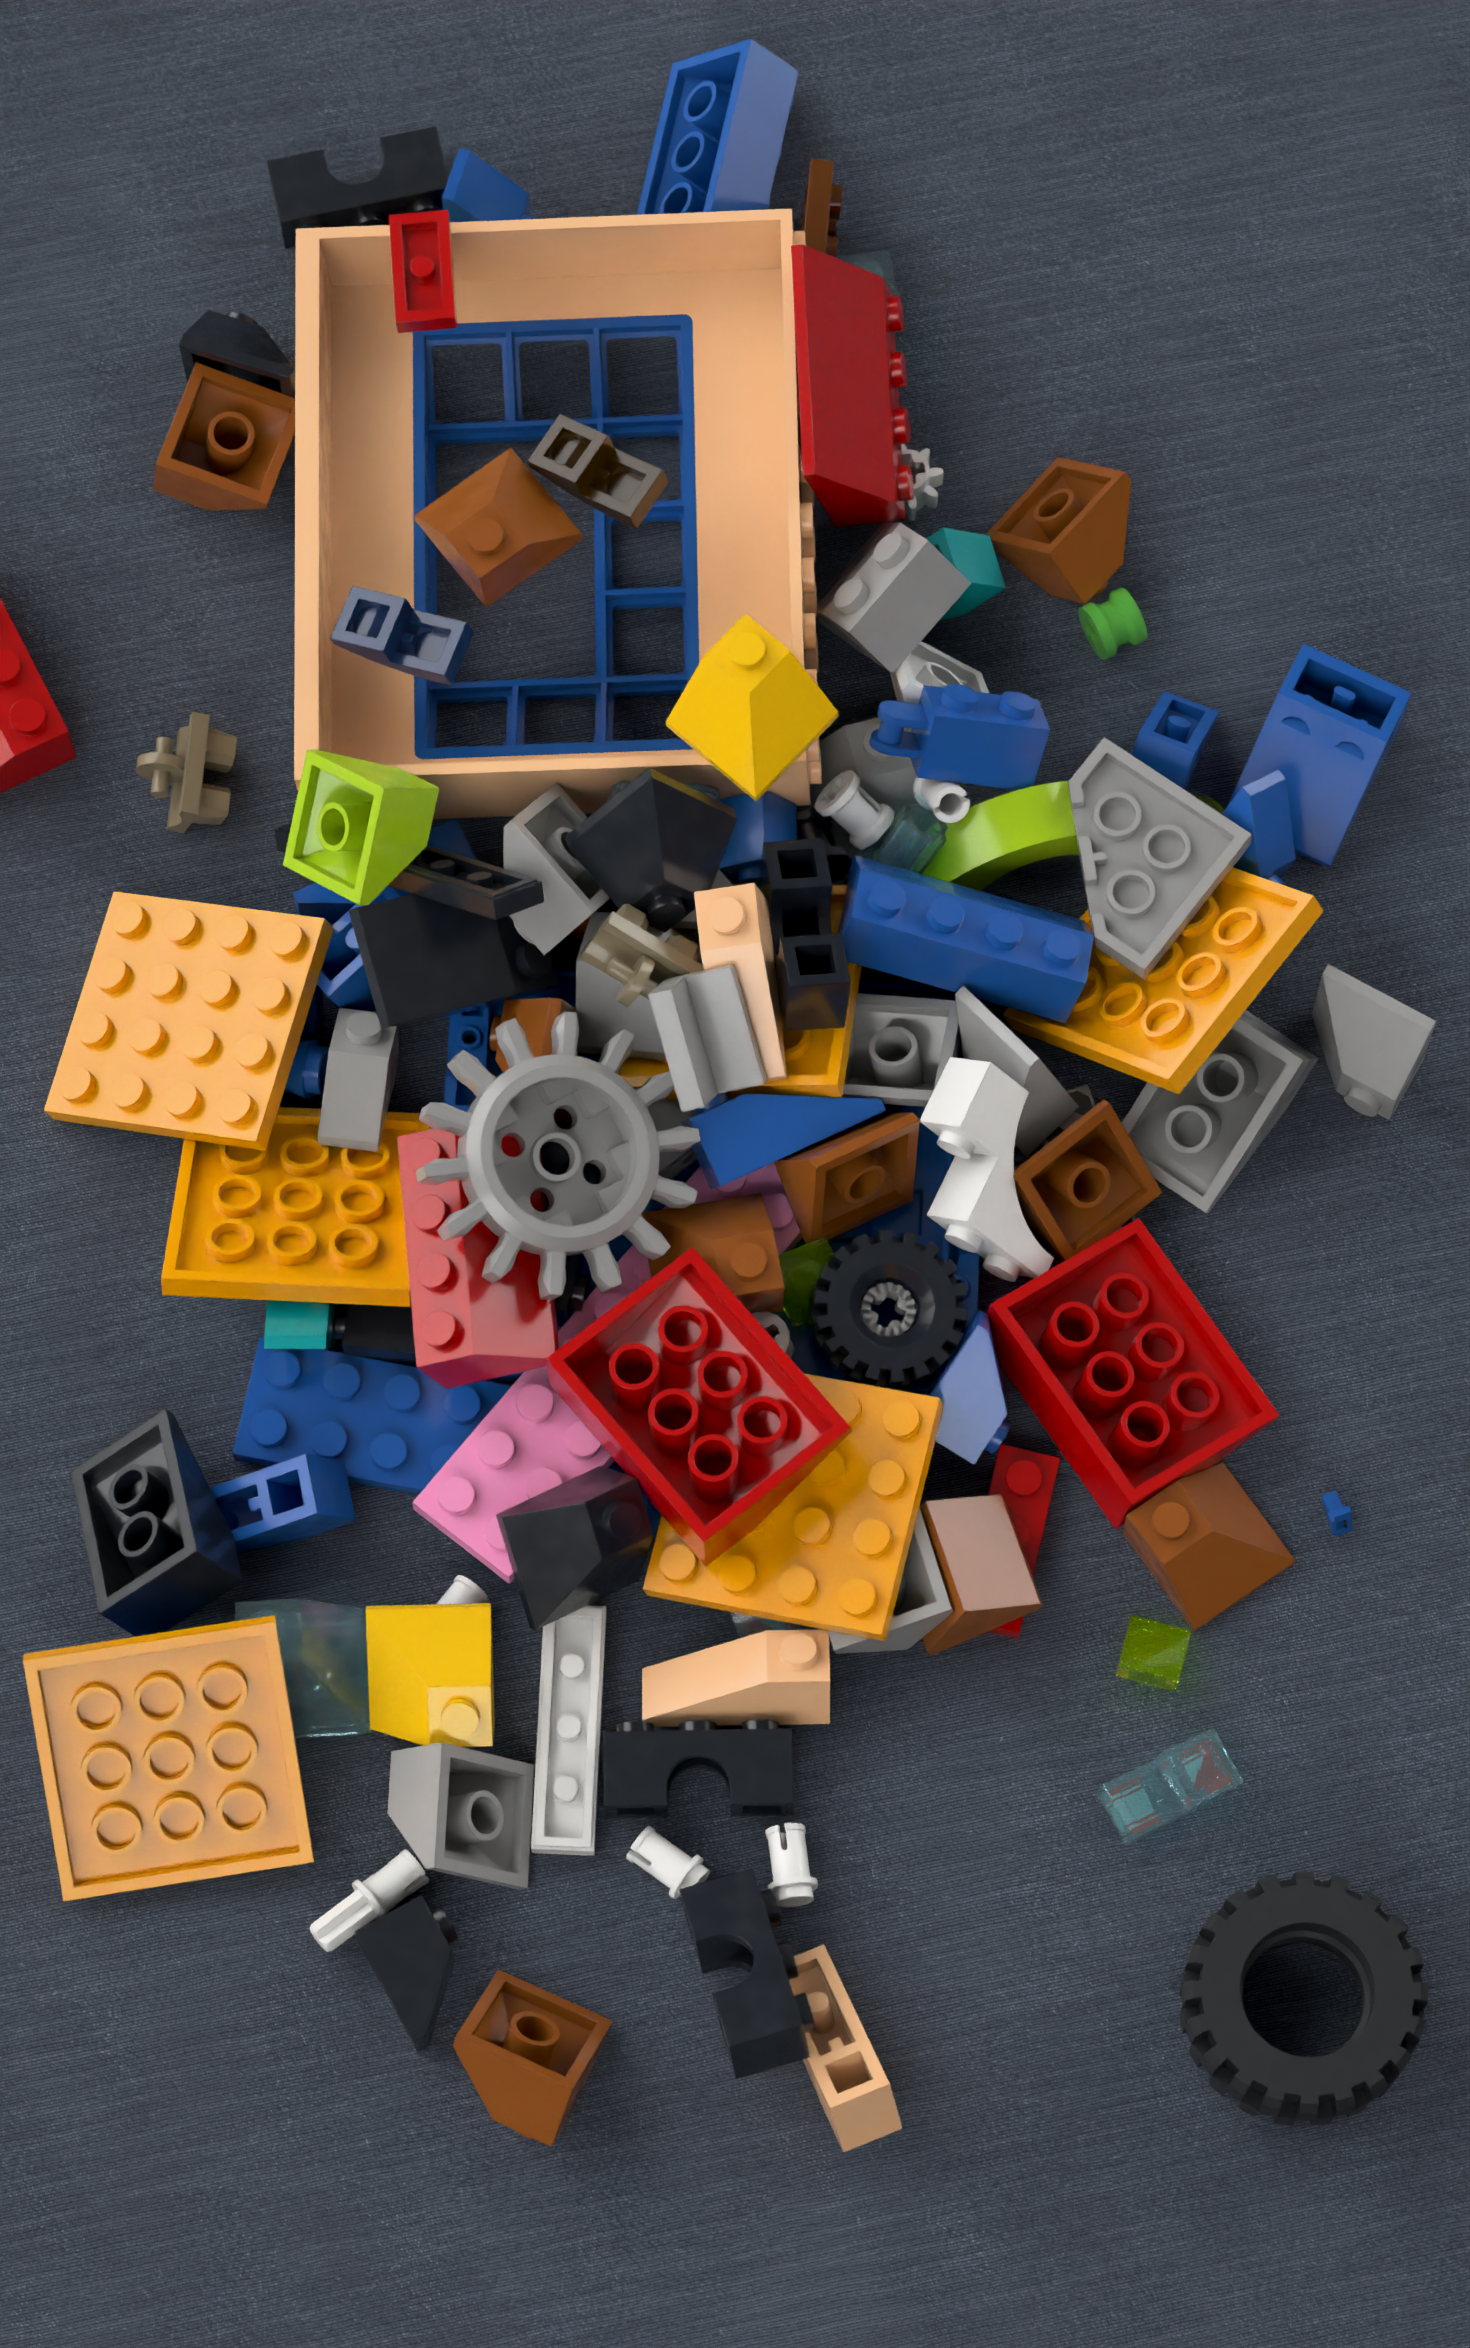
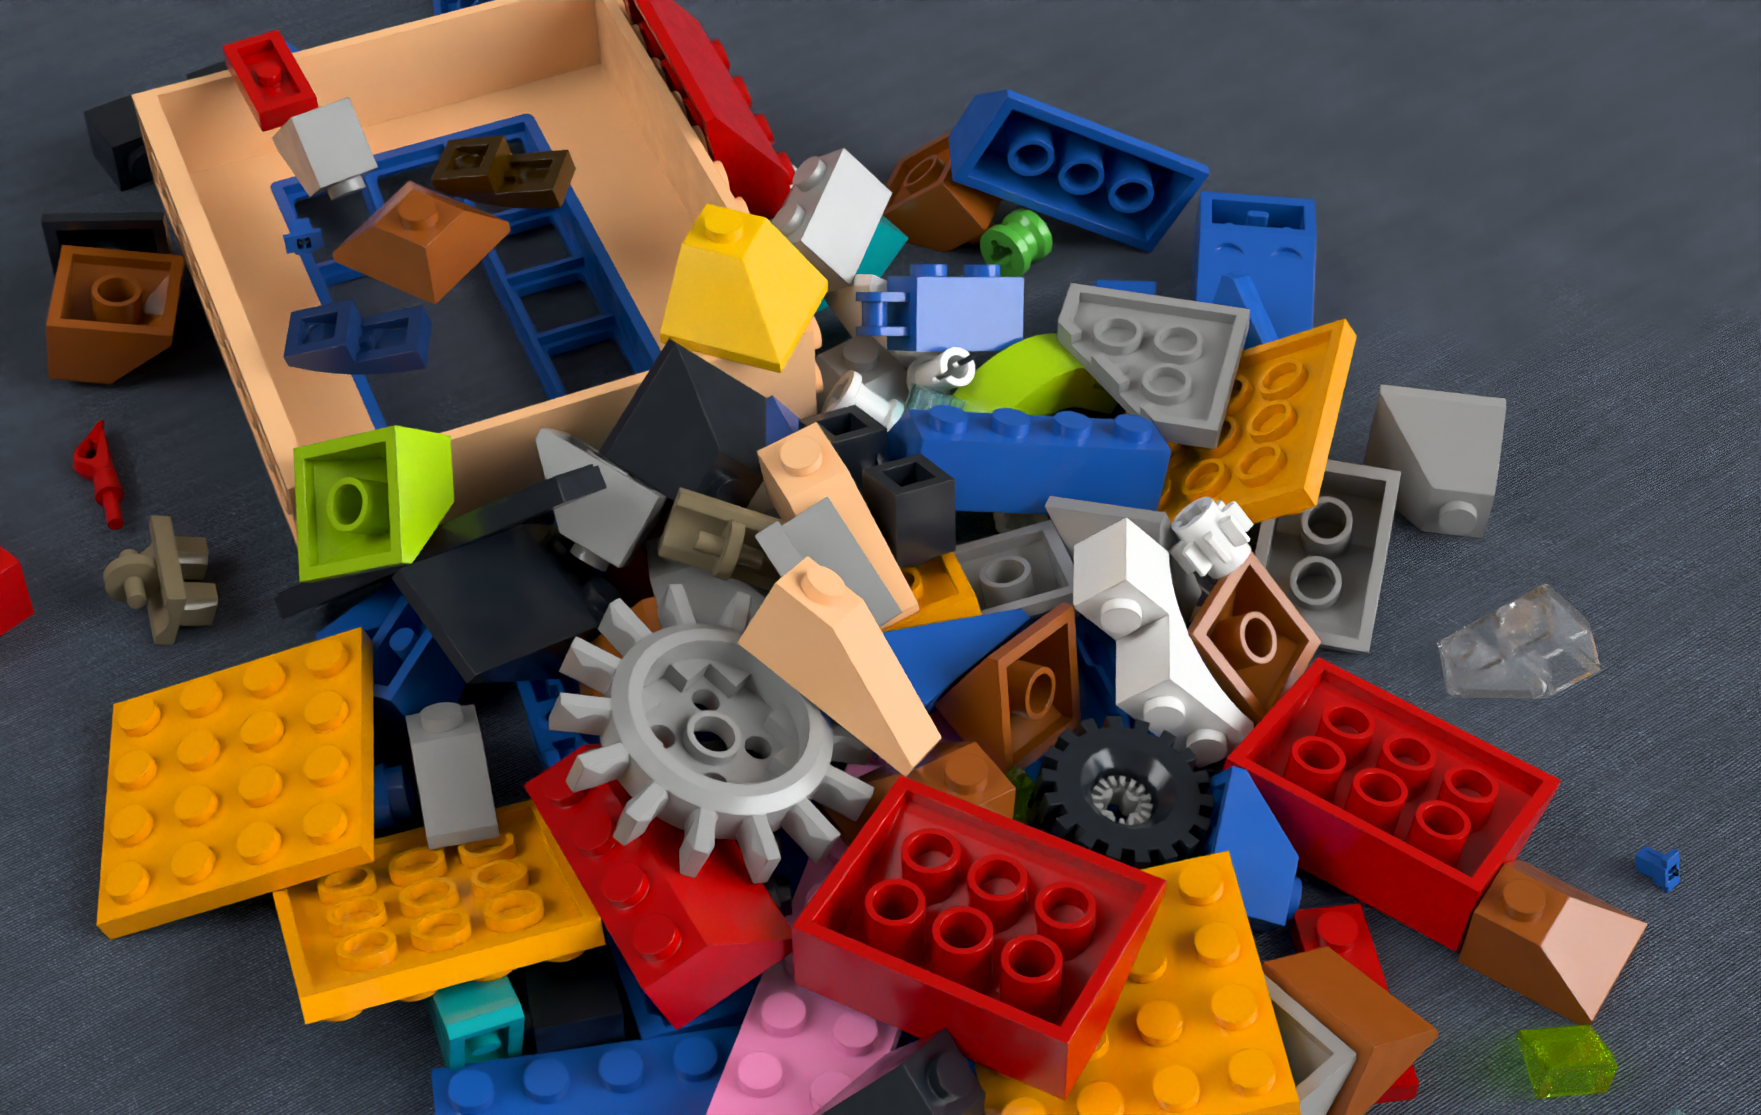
camera: 25 degrees left, 25 degrees down
none -> red hand [72,420,124,530]
none -> light grey slope [272,97,378,201]
none -> blue piece [283,218,324,255]
none -> light nougat slope [737,556,941,777]
none -> blue slope [948,89,1210,253]
none -> white gear [1169,496,1254,579]
none -> clear slope [1437,583,1601,699]

